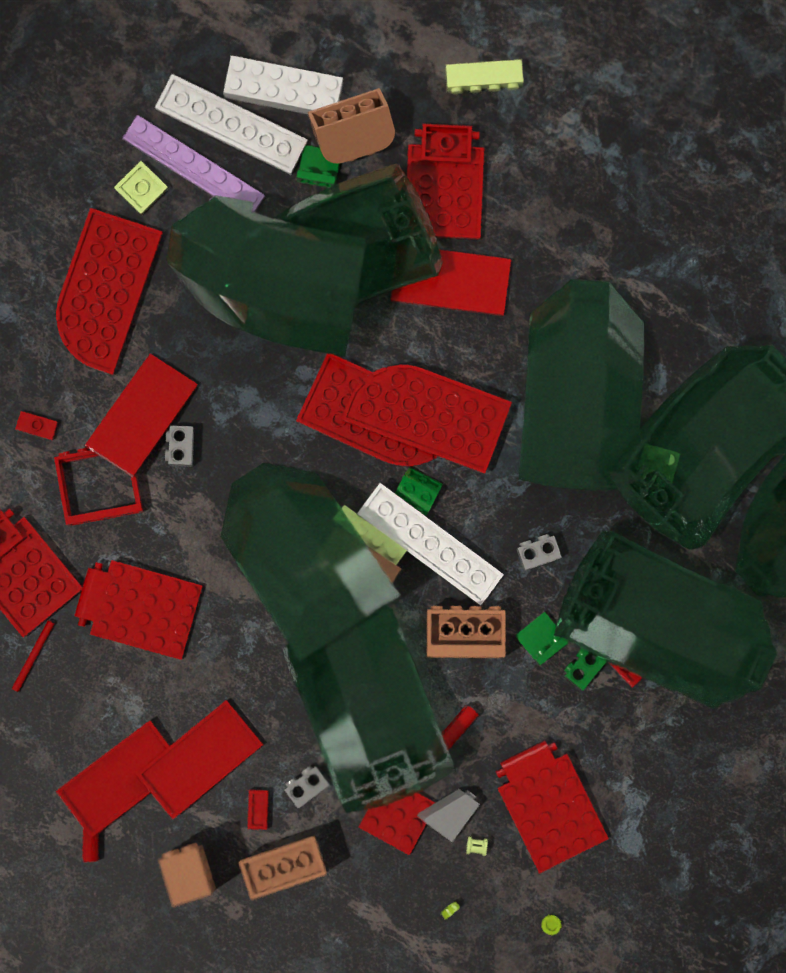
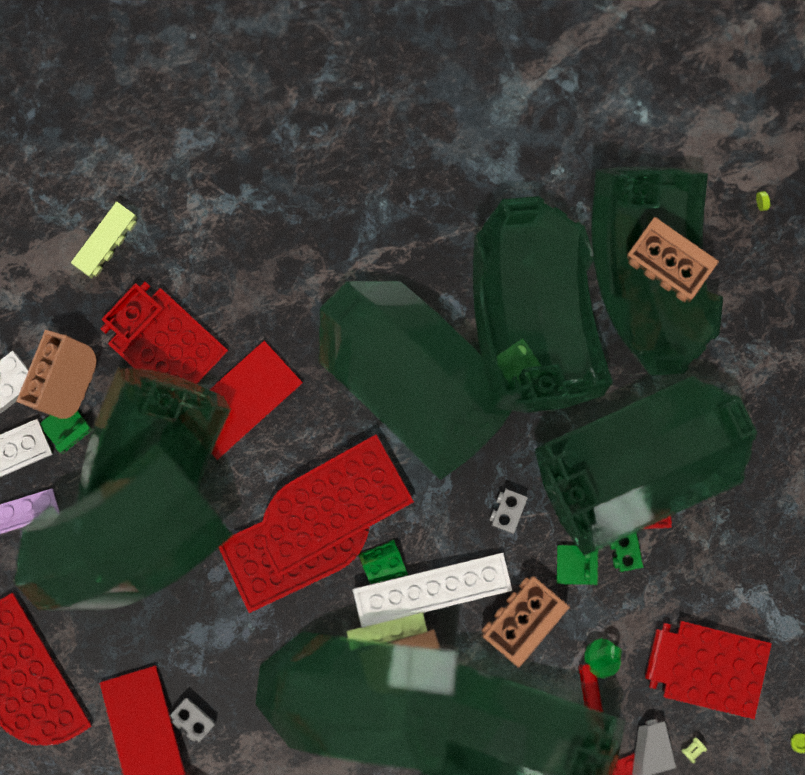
camera: 50 degrees left, 0 degrees up
none -> green tile [585,638,622,678]

